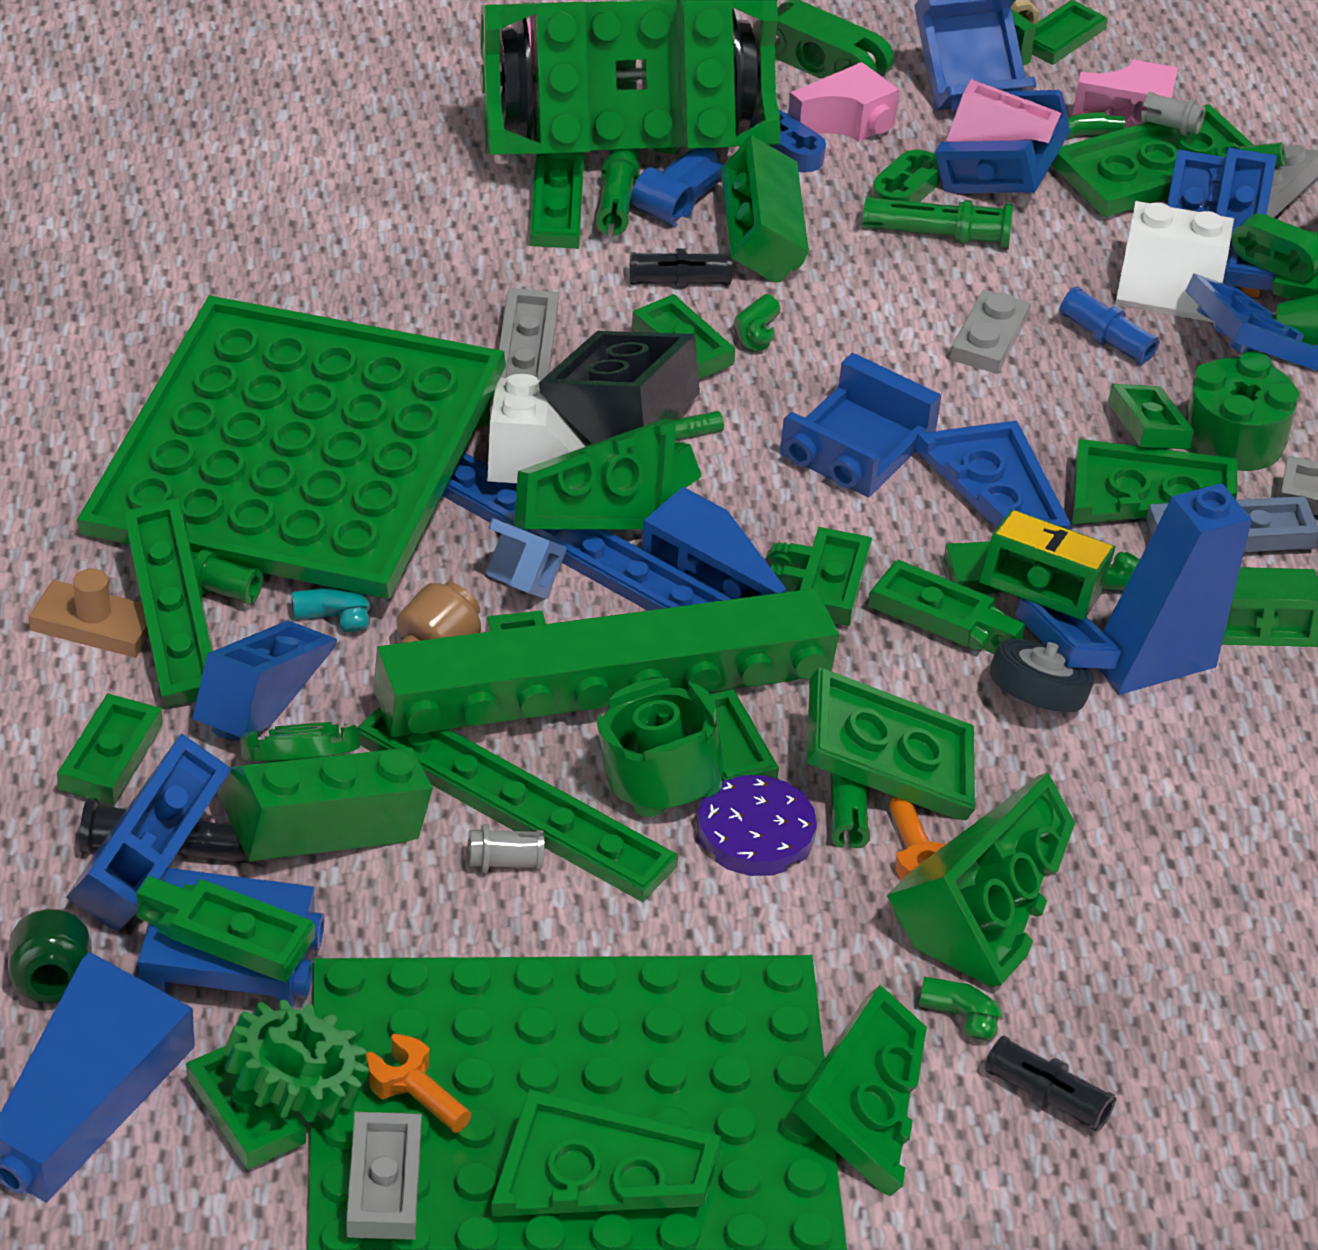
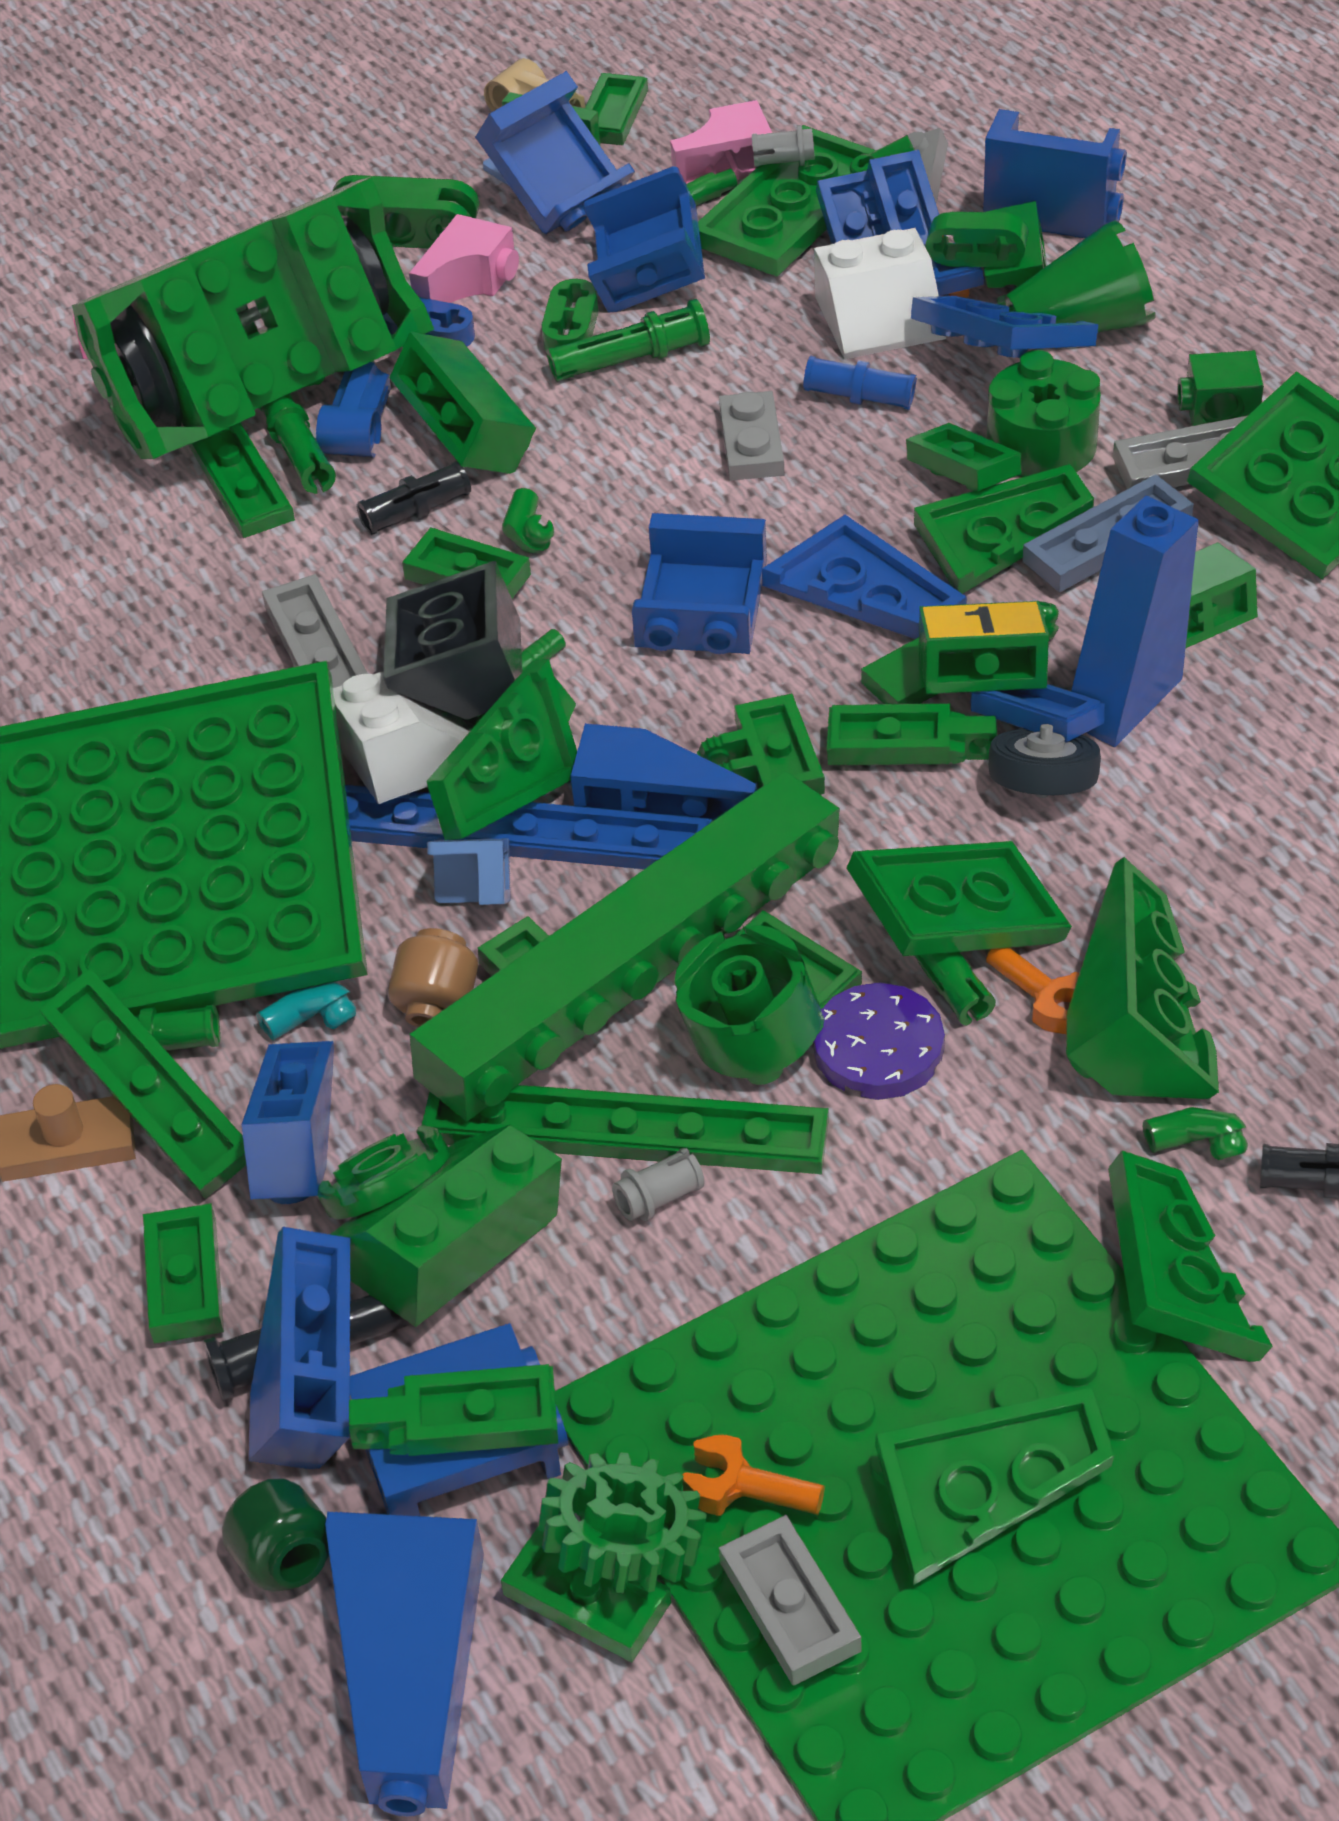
camera: 20 degrees left, 5 degrees up
bright pink arch [946,79,1061,143] -> none

